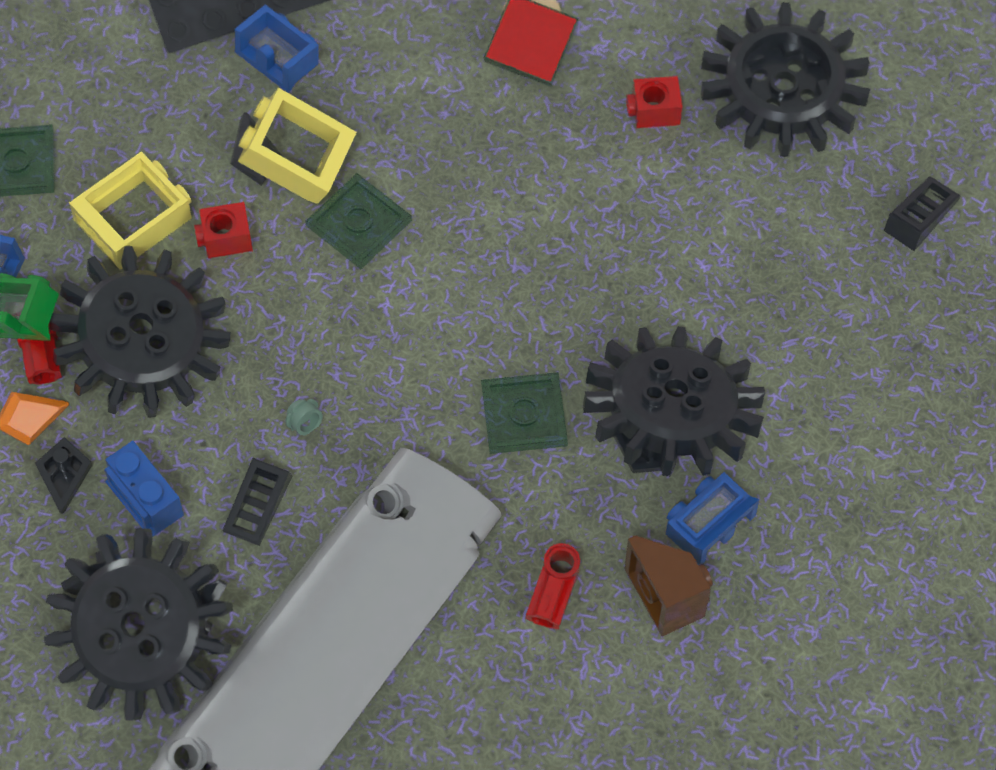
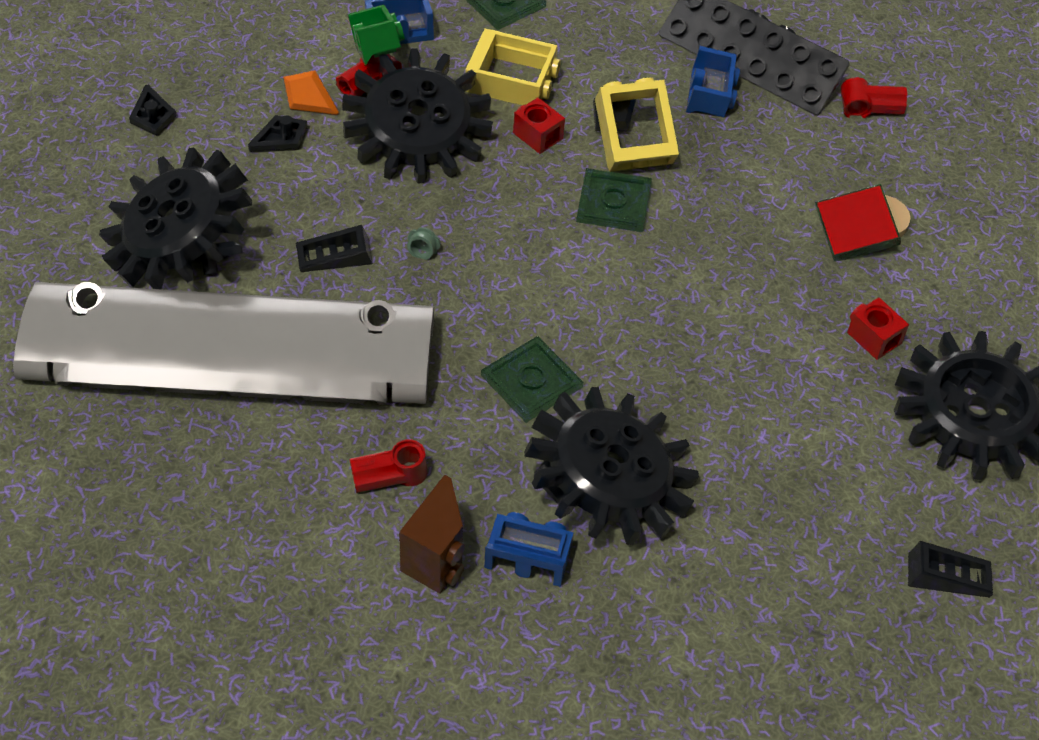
camera: 55 degrees right, 10 degrees down
blue window [104,440,184,537] -> none

